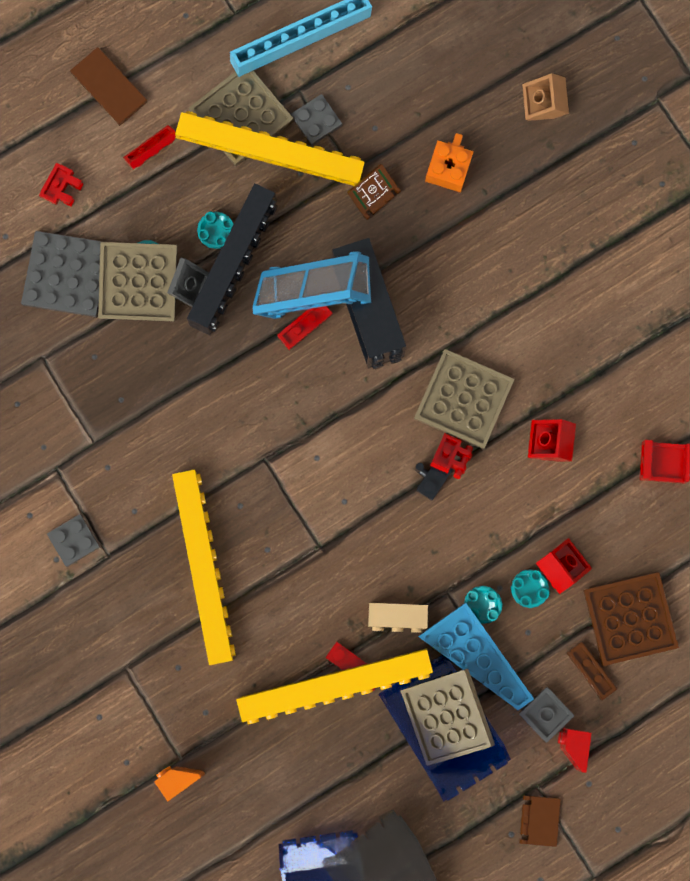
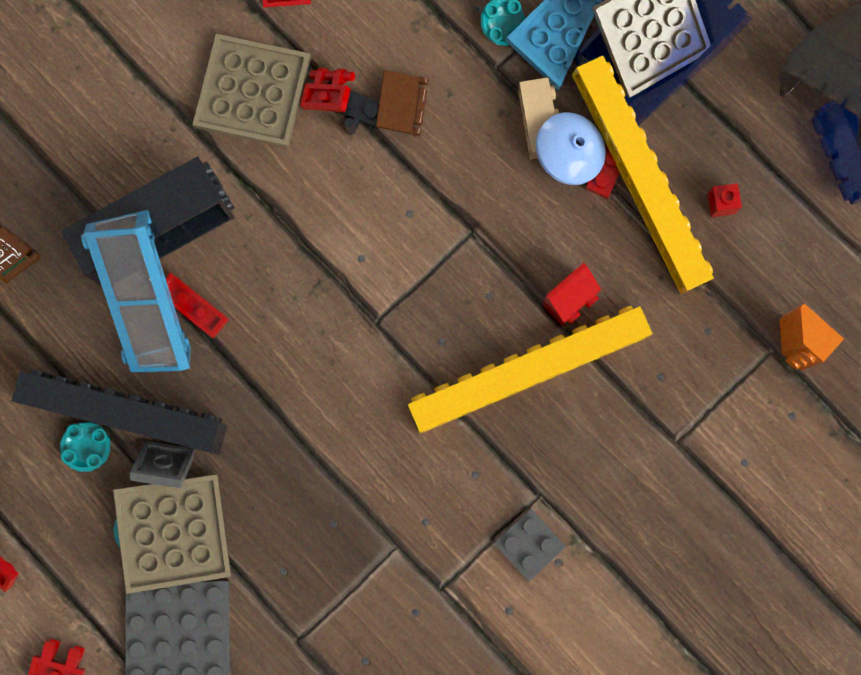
camera: 95 degrees left, 0 degrees up
none -> reddish brown piece [376,70,429,136]
none -> light blue dish [536,112,606,185]
none -> red slope [542,262,601,326]
none -> red brick [707,183,742,218]

